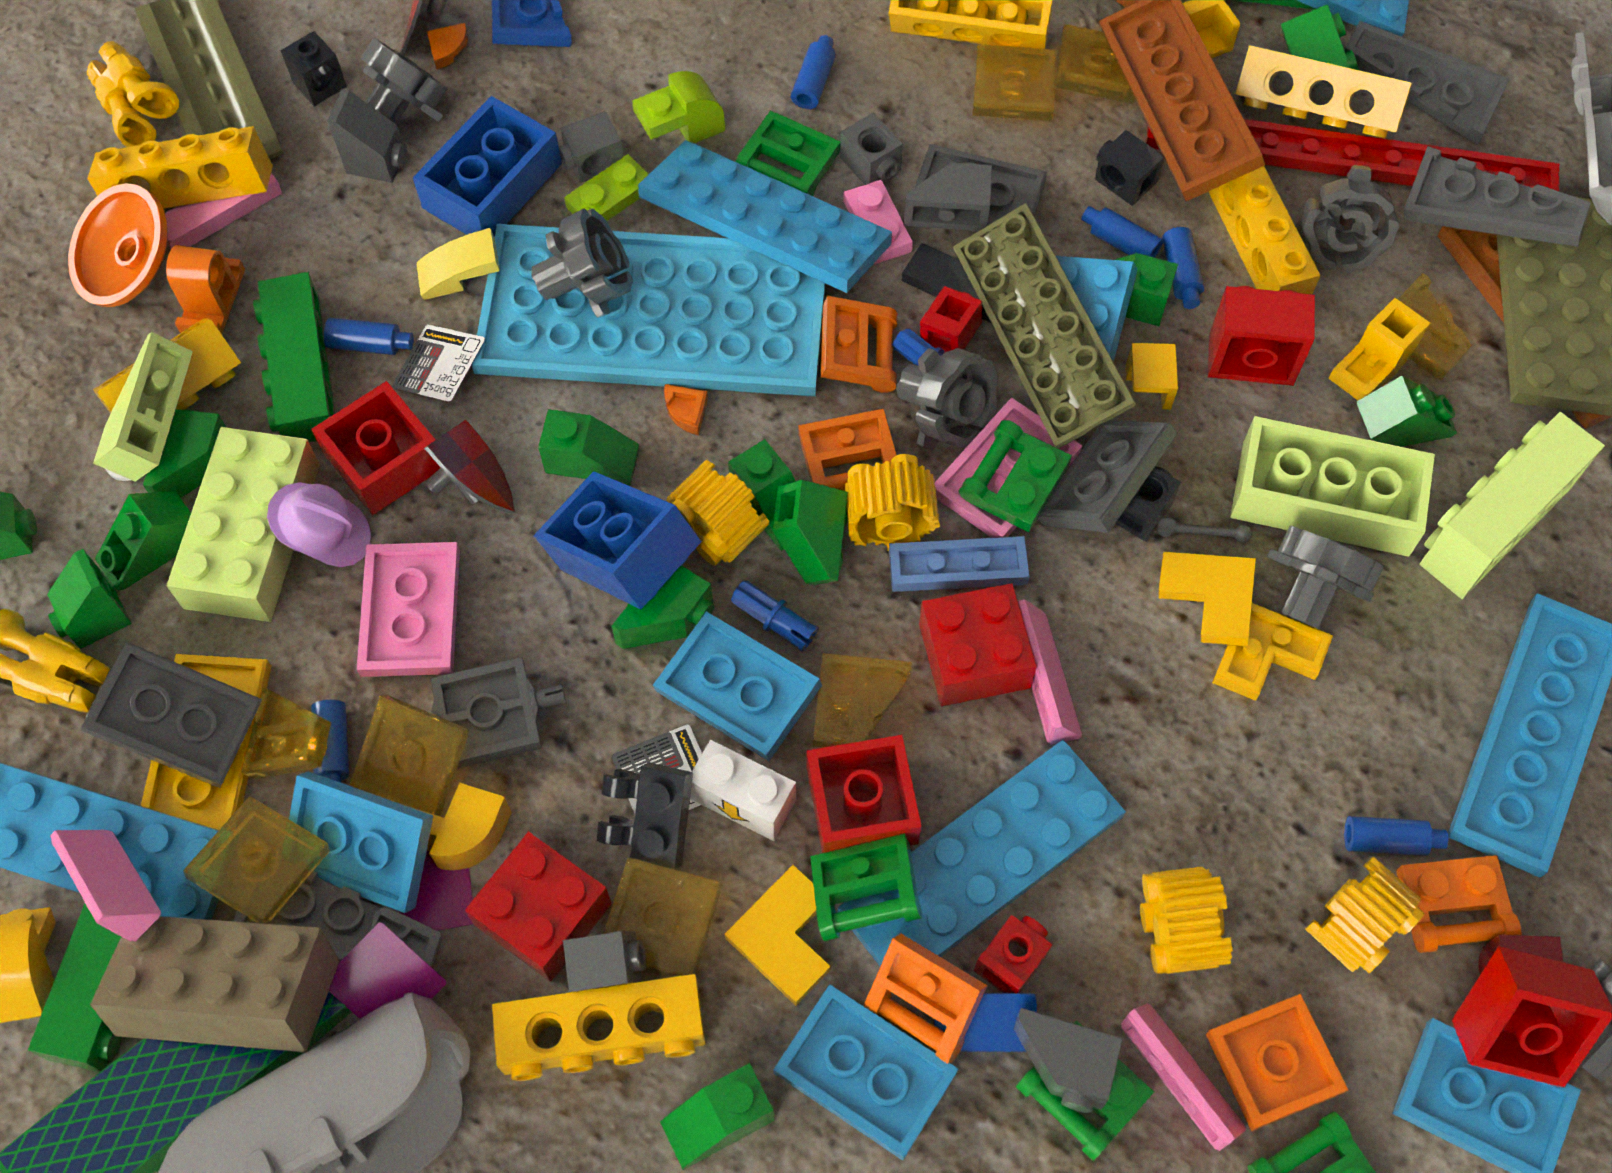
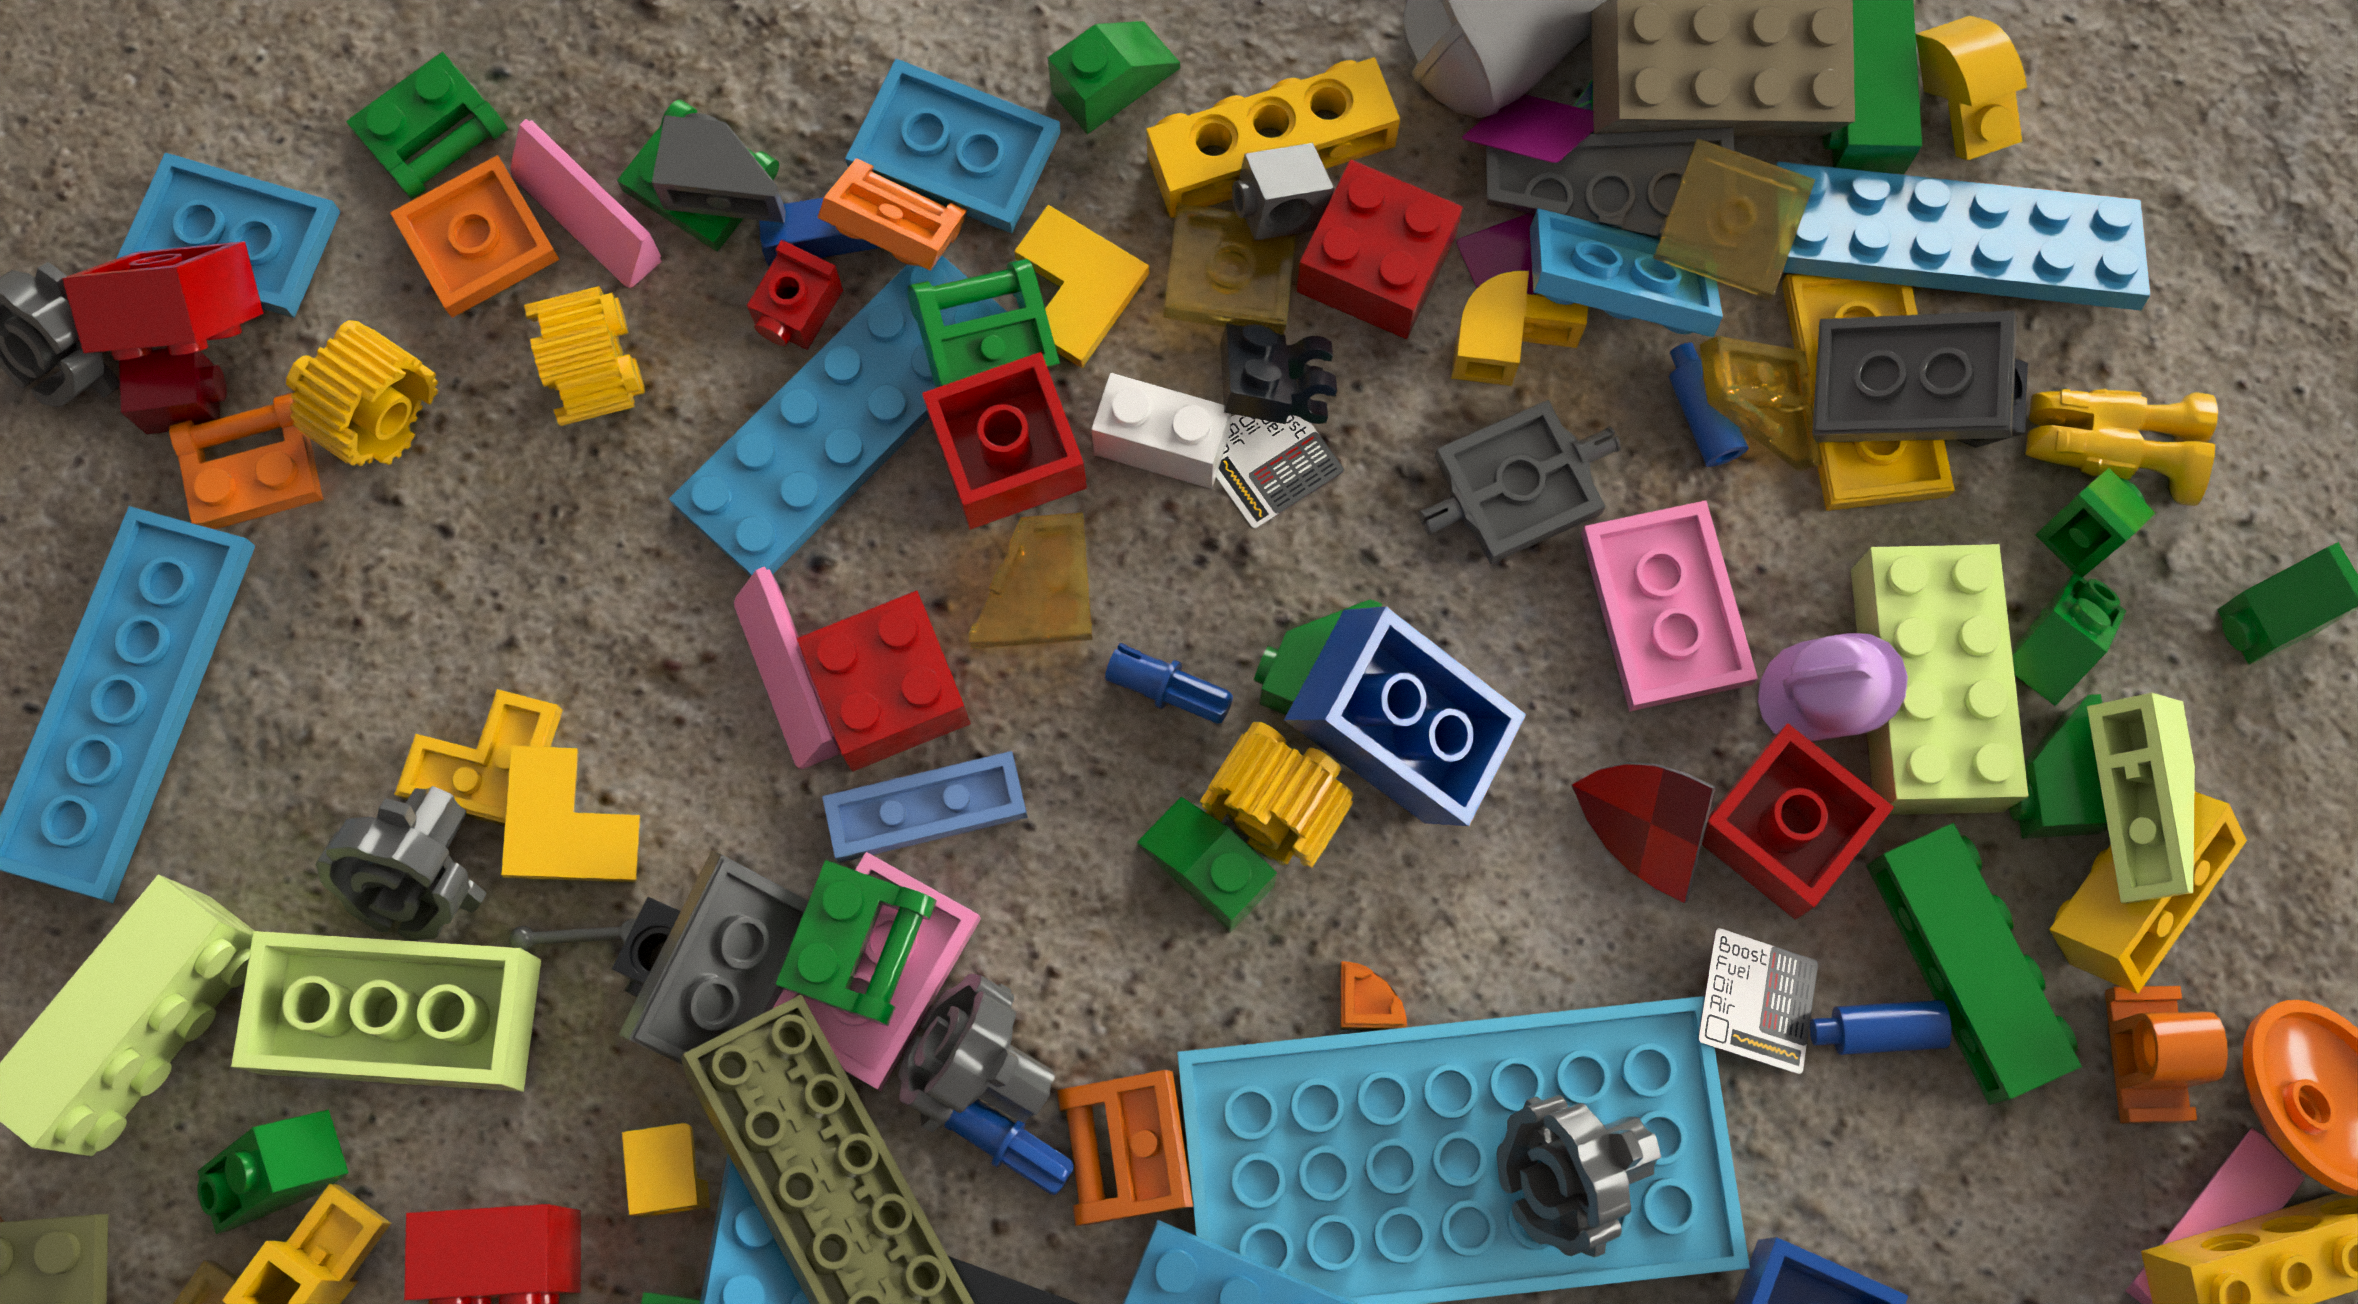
camera: 170 degrees right, 10 degrees up
bright pink slope [50,830,161,942] -> none
clear yellow plate [349,695,470,816] -> none
light yellow slope [416,228,500,300] -> none
green slope [538,409,640,486] -> none
dark azure plate [653,611,822,761] -> none
green slope [773,480,848,585] -> none
orange plate [798,409,897,491] -> none
yellow brick [845,454,940,551] -> none
red brick [920,286,982,352] -> none
blue cylinder [1344,816,1448,856] -> none

